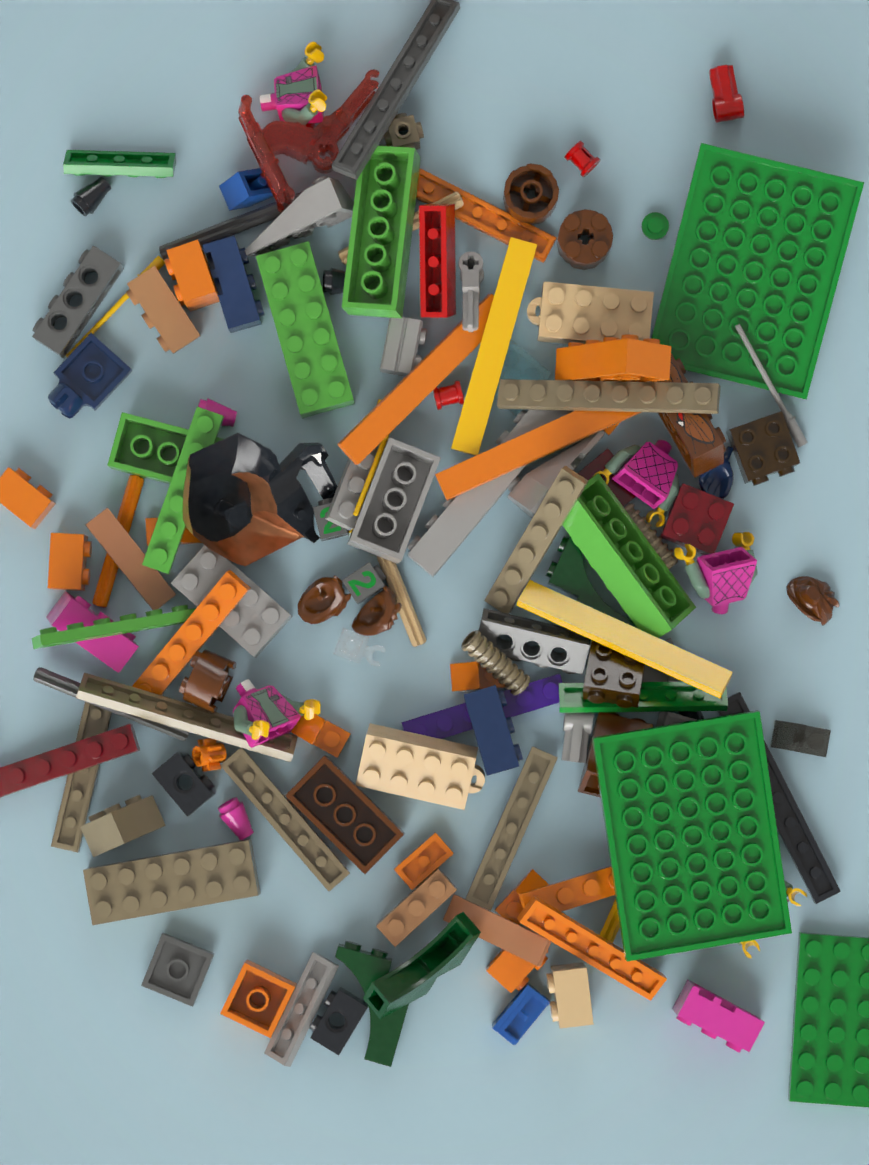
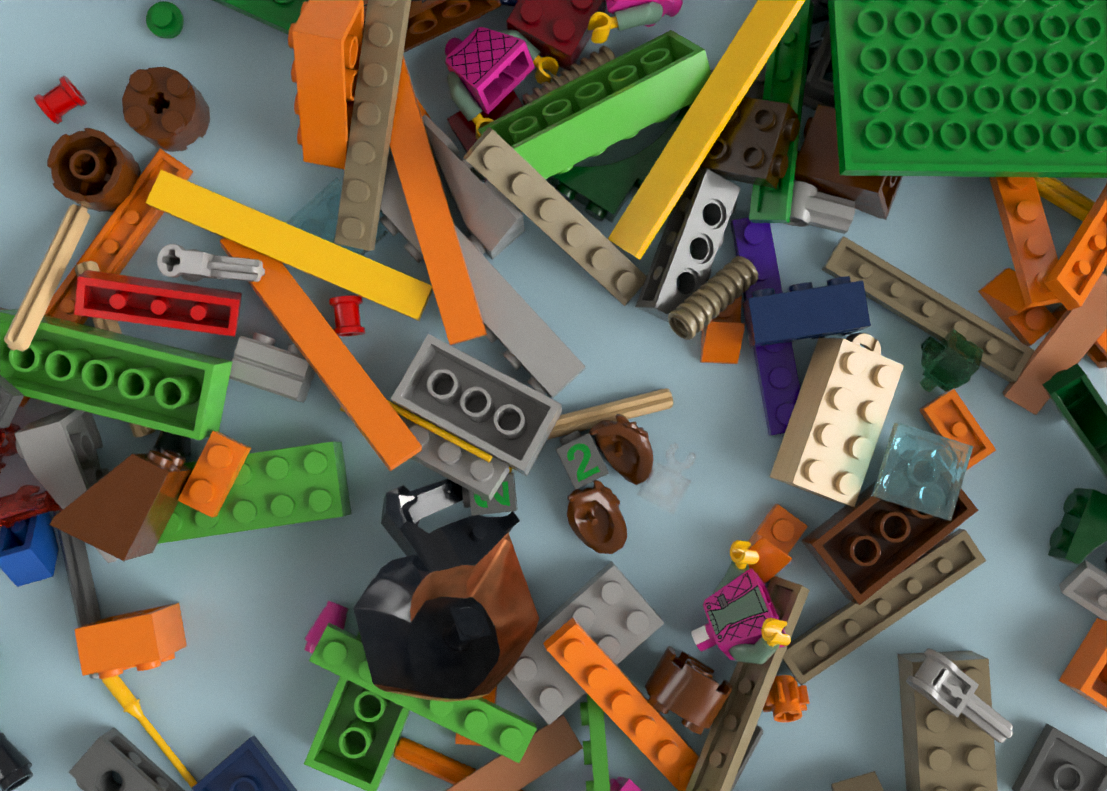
camera: 85 degrees left, 0 degrees up
medium nougat brick [126,266,200,354] -> none
black brick [152,752,215,816] -> none
dark blue wedge [203,236,265,333] -> none
dark pink cone [218,797,254,840] -> none
medium nougat brick [376,868,457,947] -> none
tan piece [527,281,654,344] -> none
none -> tan axle [4,204,90,351]
none -> reddish brown slope [50,450,193,561]
none -> orange plate [177,431,251,518]
none -> clear light blue plate [872,423,973,521]
none -> light grey connector [906,648,1013,743]
none -> clear green piece [920,329,983,392]

